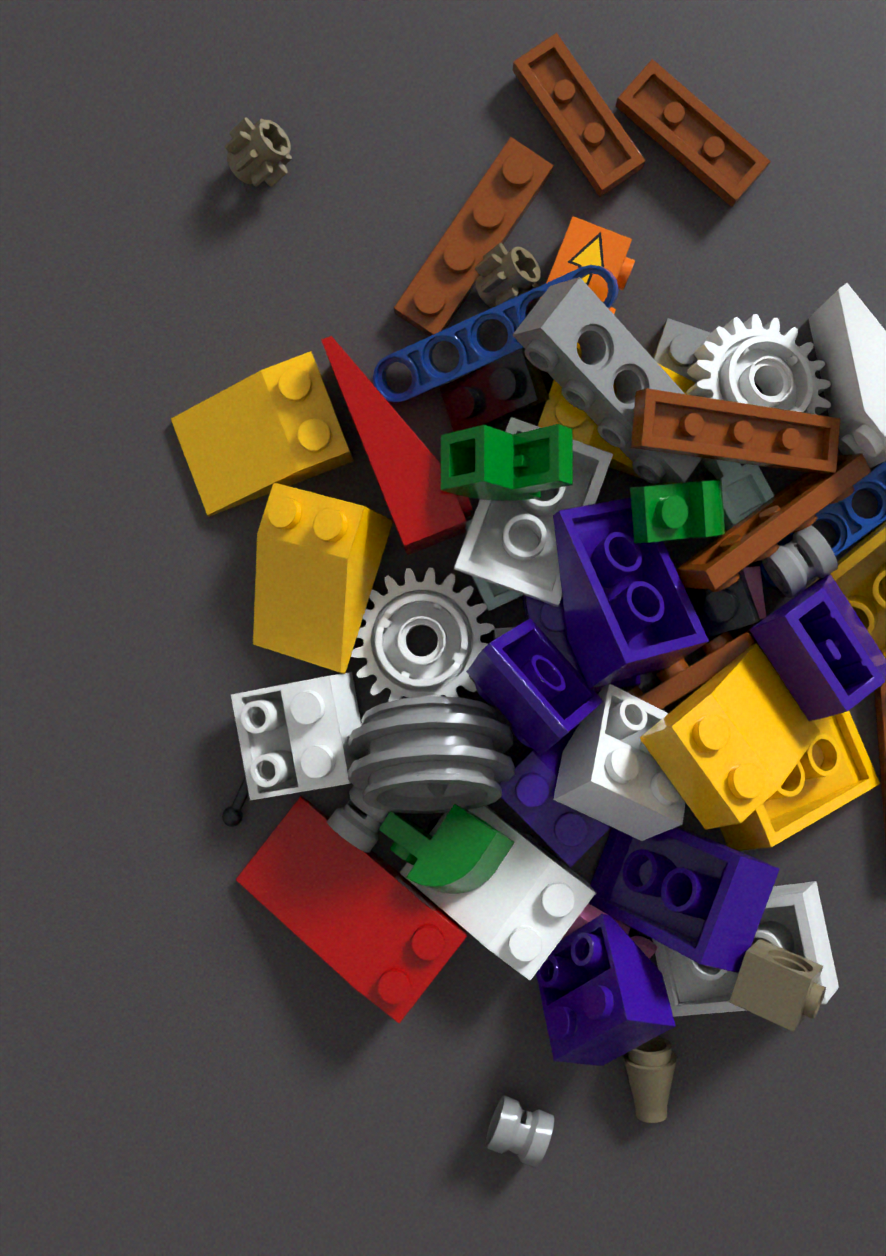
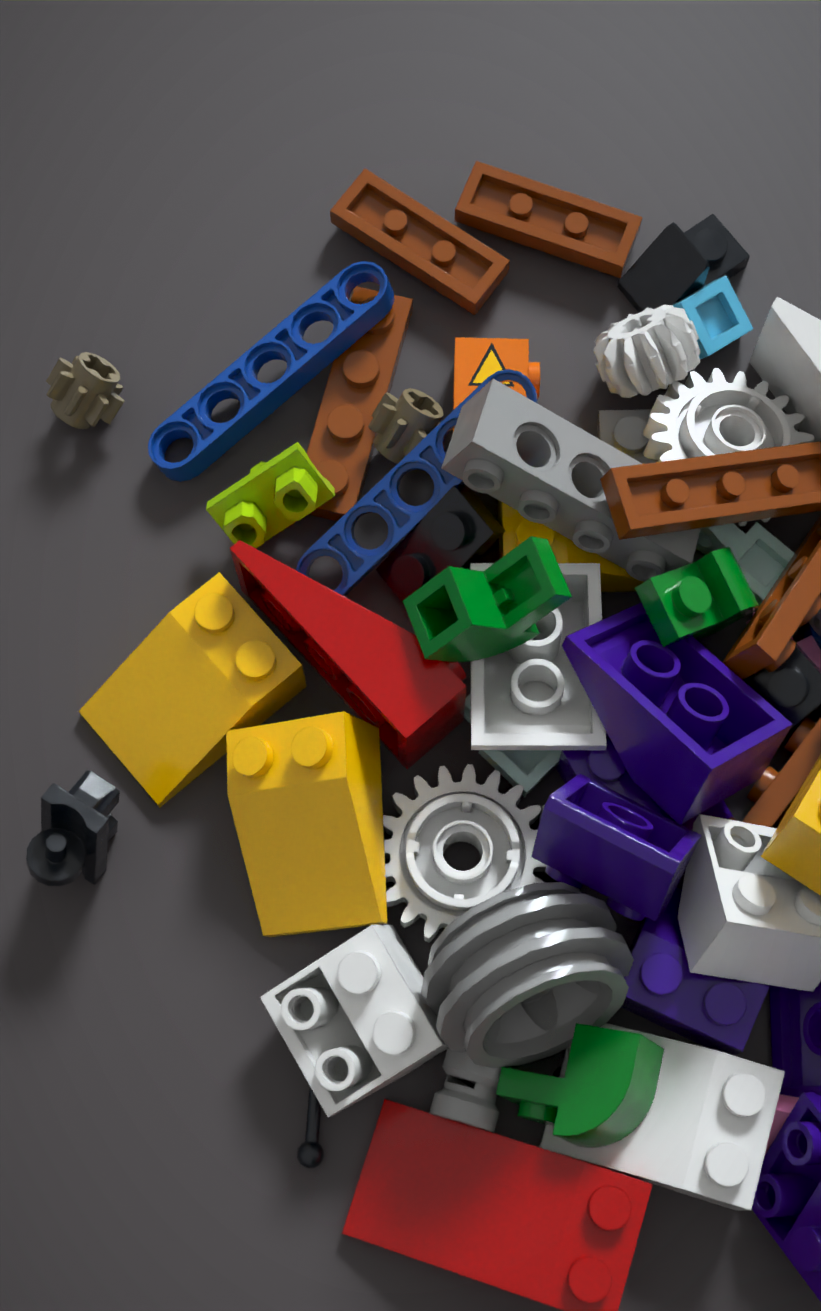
camera: 20 degrees left, 15 degrees down
none -> black hips [26,771,120,886]
none -> blue beam [148,261,394,482]
none -> lime hips [206,442,335,548]
none -> white gear [593,304,701,398]
none -> black slope [617,214,750,313]
none -> medium azure plate [673,275,753,359]

